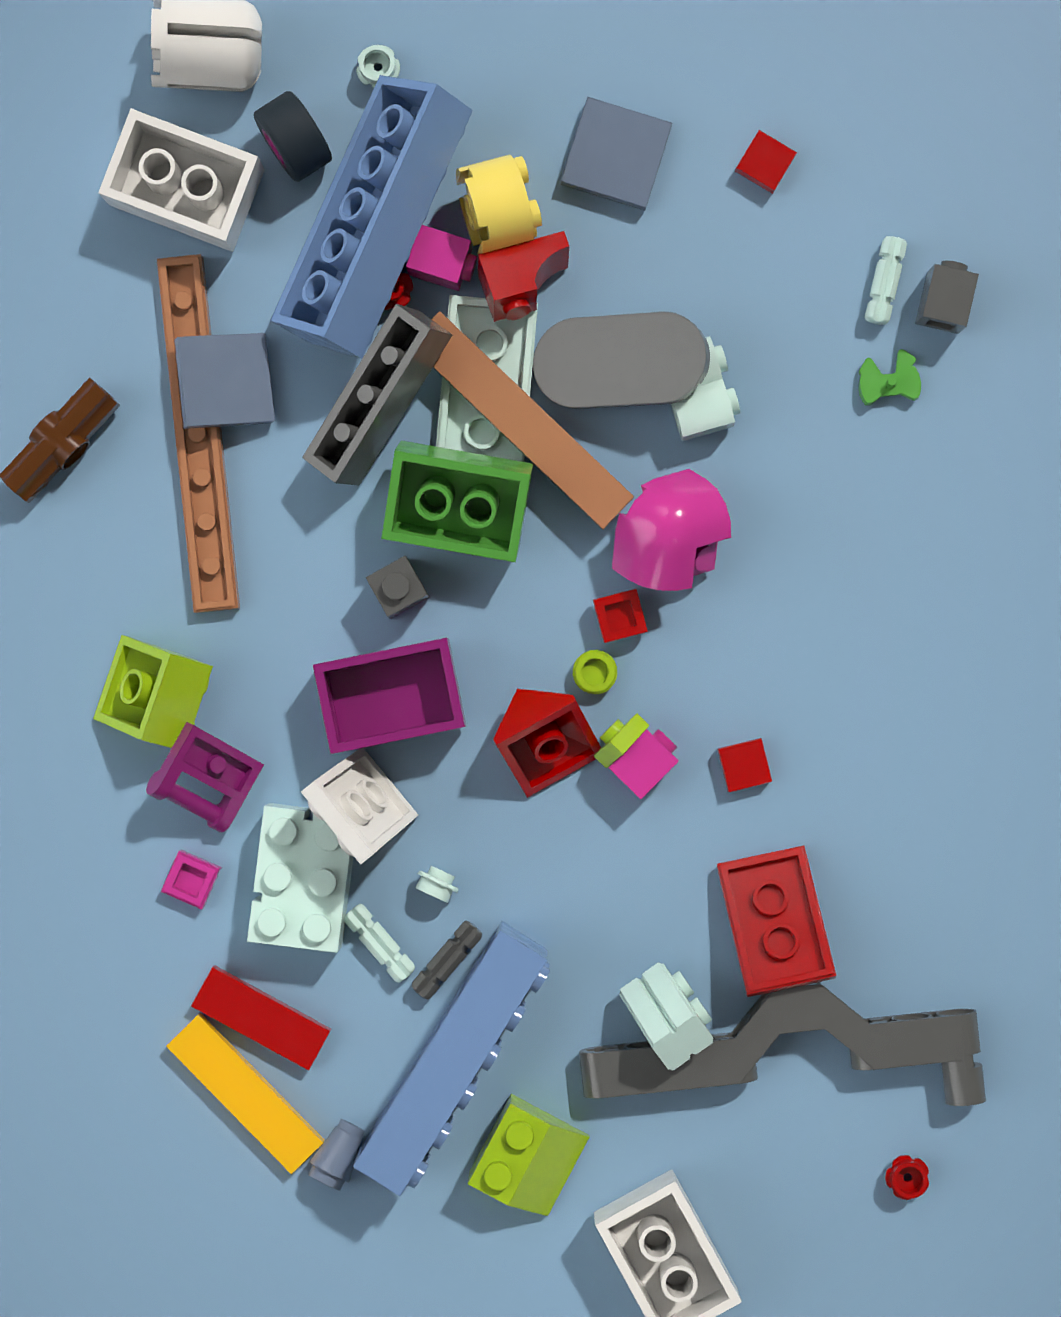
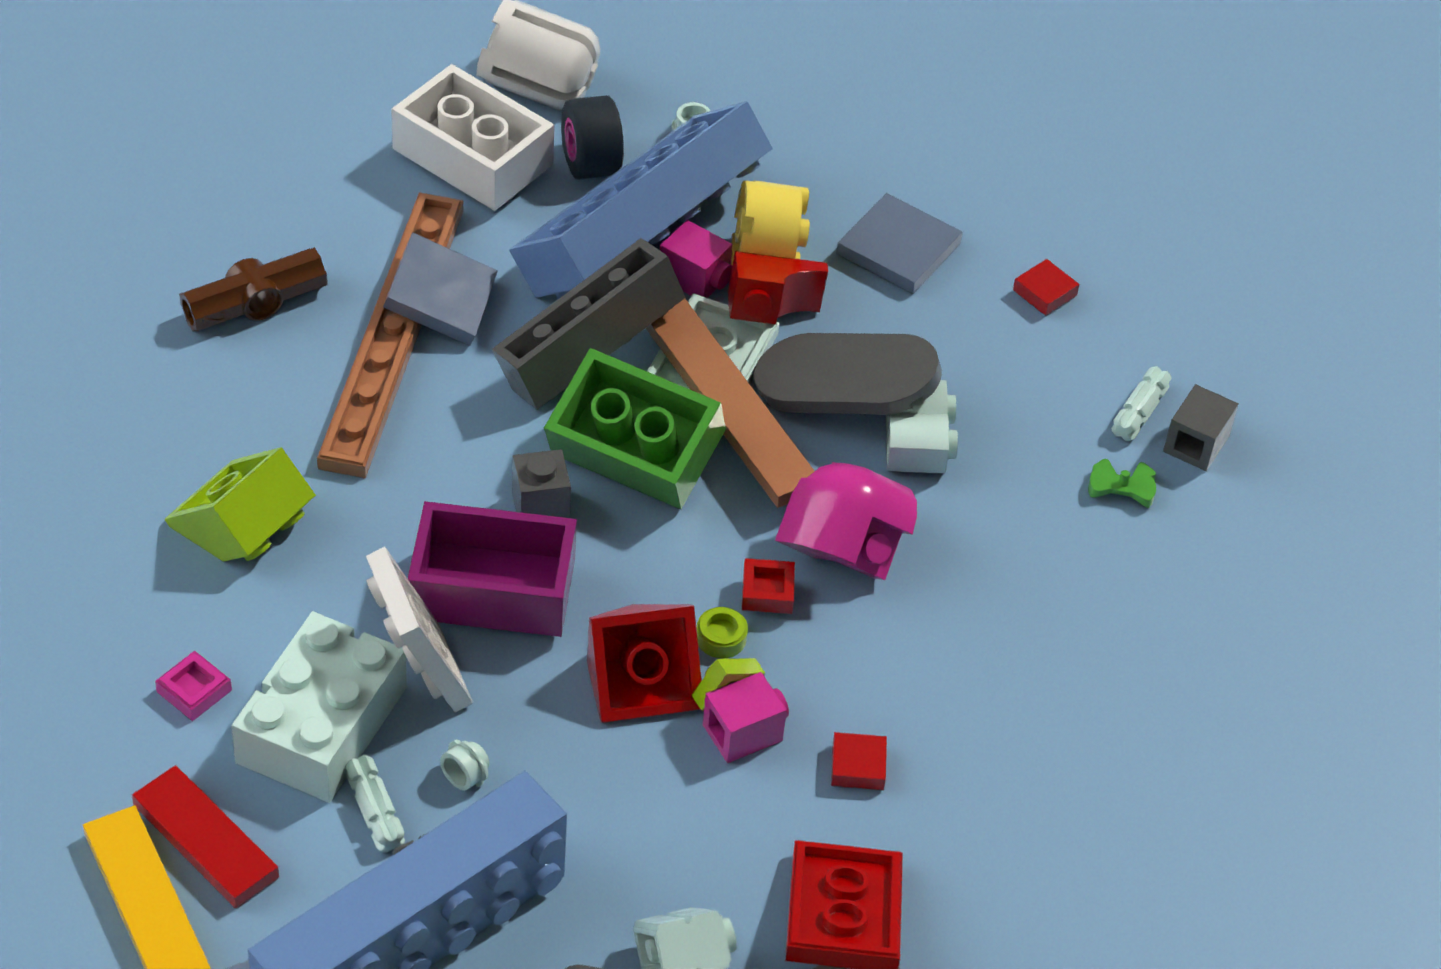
camera: 10 degrees right, 40 degrees down
magenta plate [146,722,264,833] -> none

